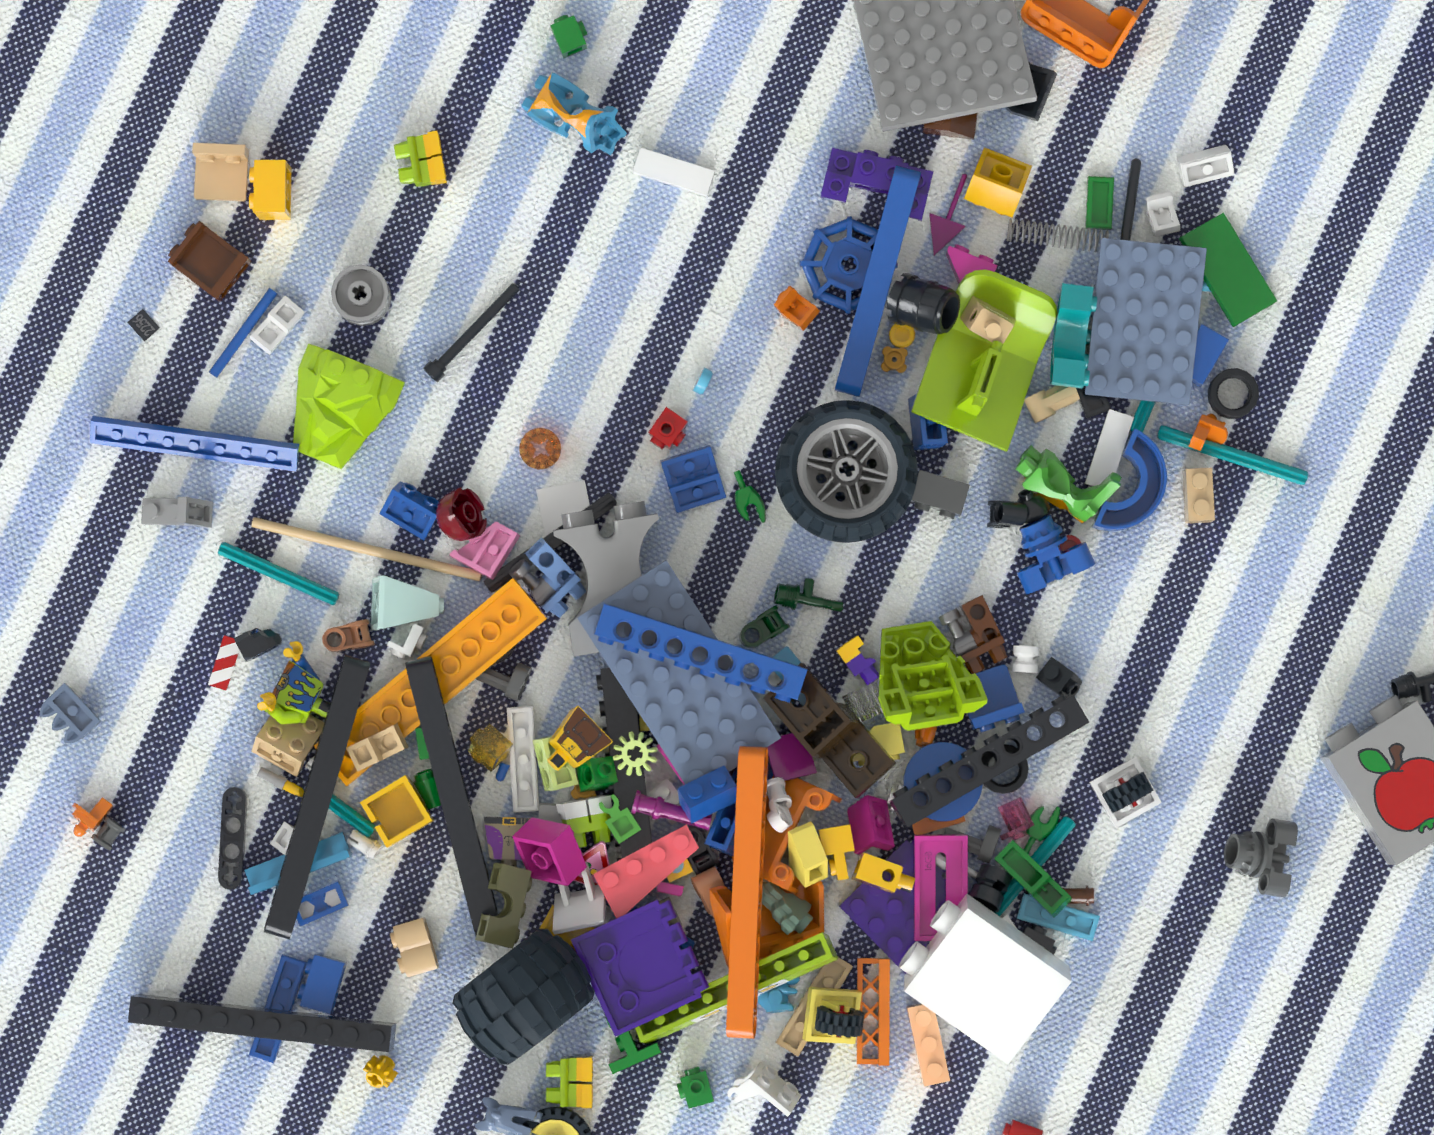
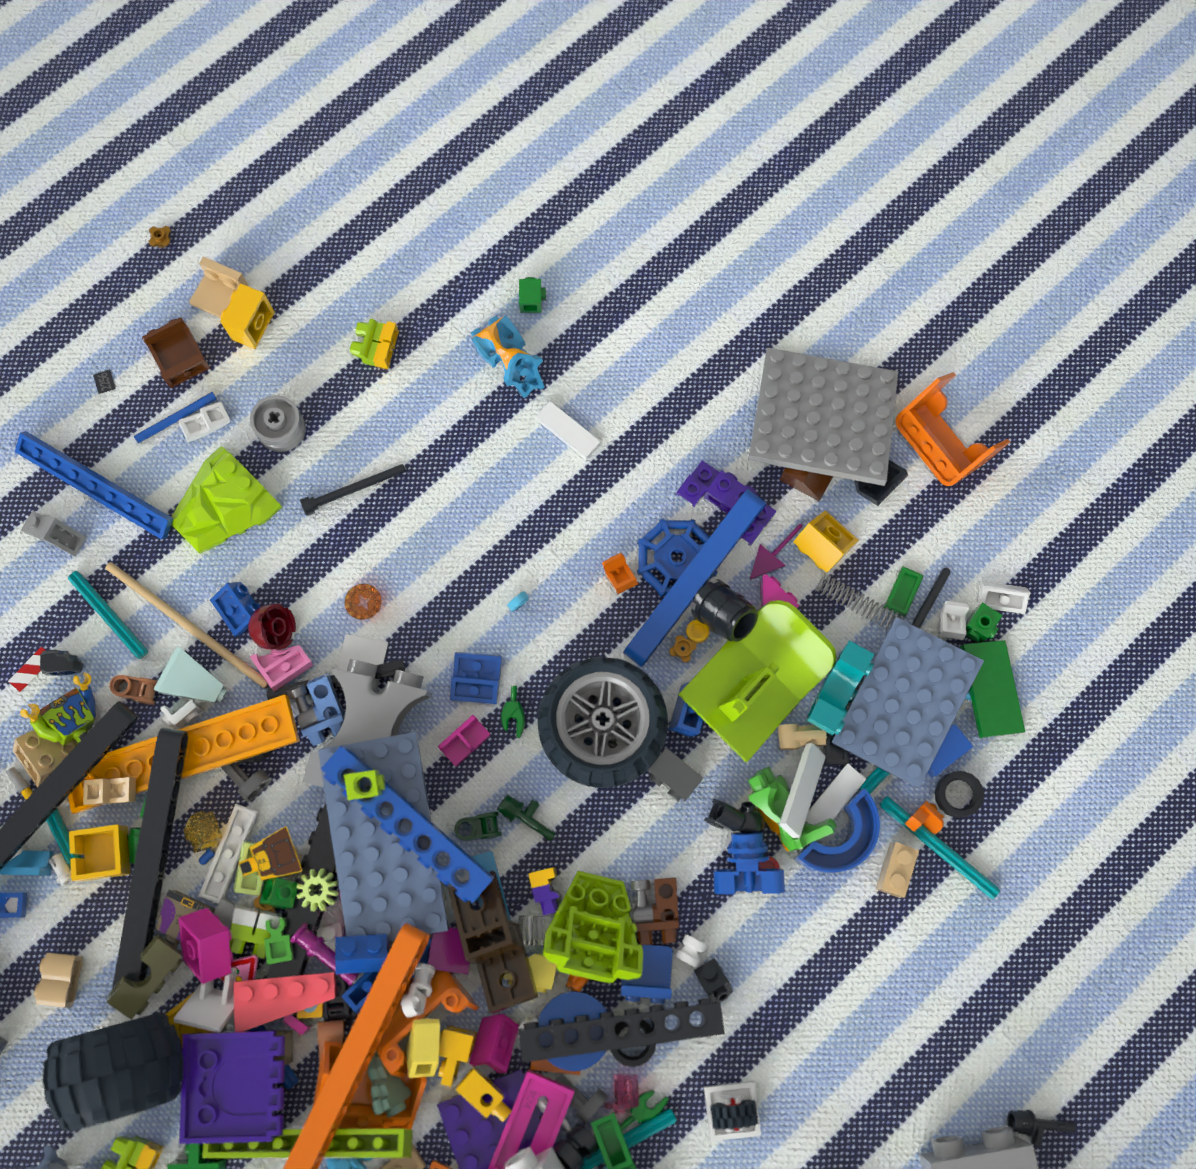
camera: 20 degrees right, 10 degrees down
red brick [648,407,688,450] -> none
tan torso [960,296,1016,344] -> none
none -> pearl gold plate [149,226,171,248]
none -> lime brick [344,770,385,800]
none -> dark pink panel [438,715,491,767]
none -> white tile [779,743,826,838]
none -> green brick [966,602,1002,643]

